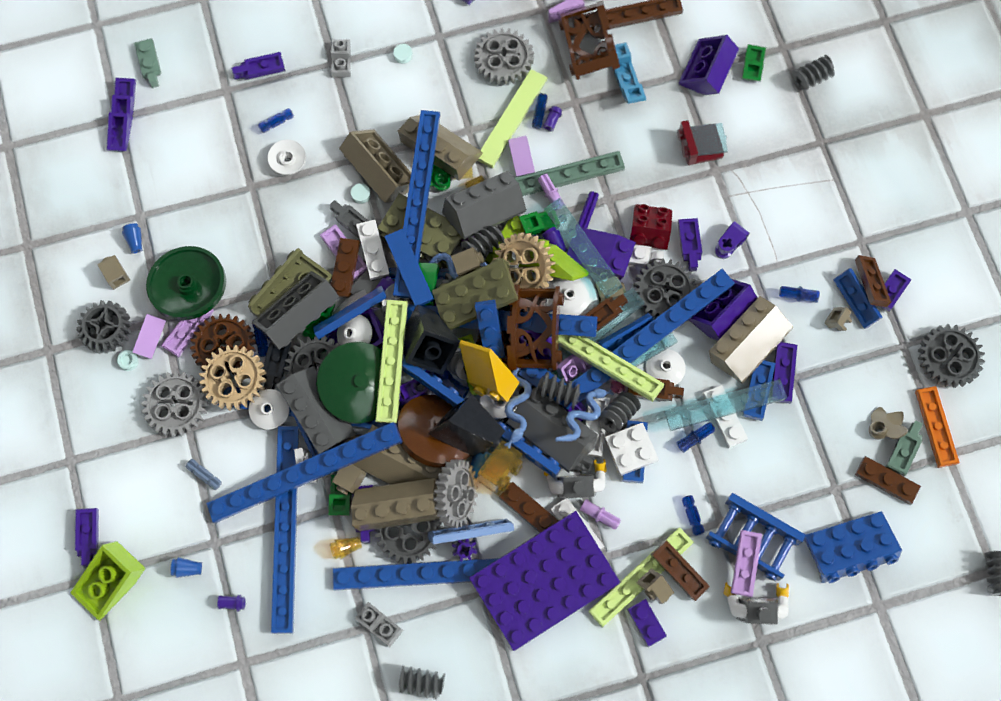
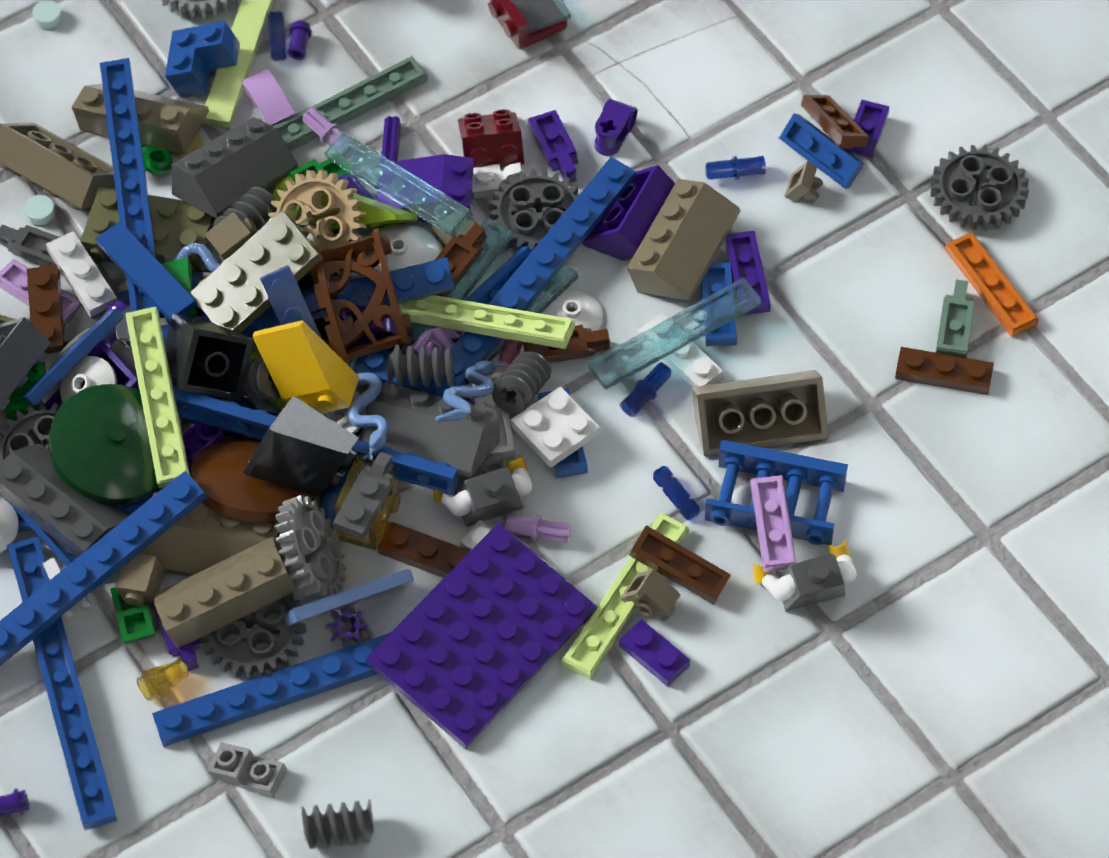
camera: 15 degrees left, 15 degrees down
blue bracket [804,511,902,583] -> none
dark tan plate [869,407,908,440] -> none
none -> blue brick [165,21,240,98]
none -> dark grey hinge [333,452,393,539]
none -> dark tan slope [691,370,829,456]

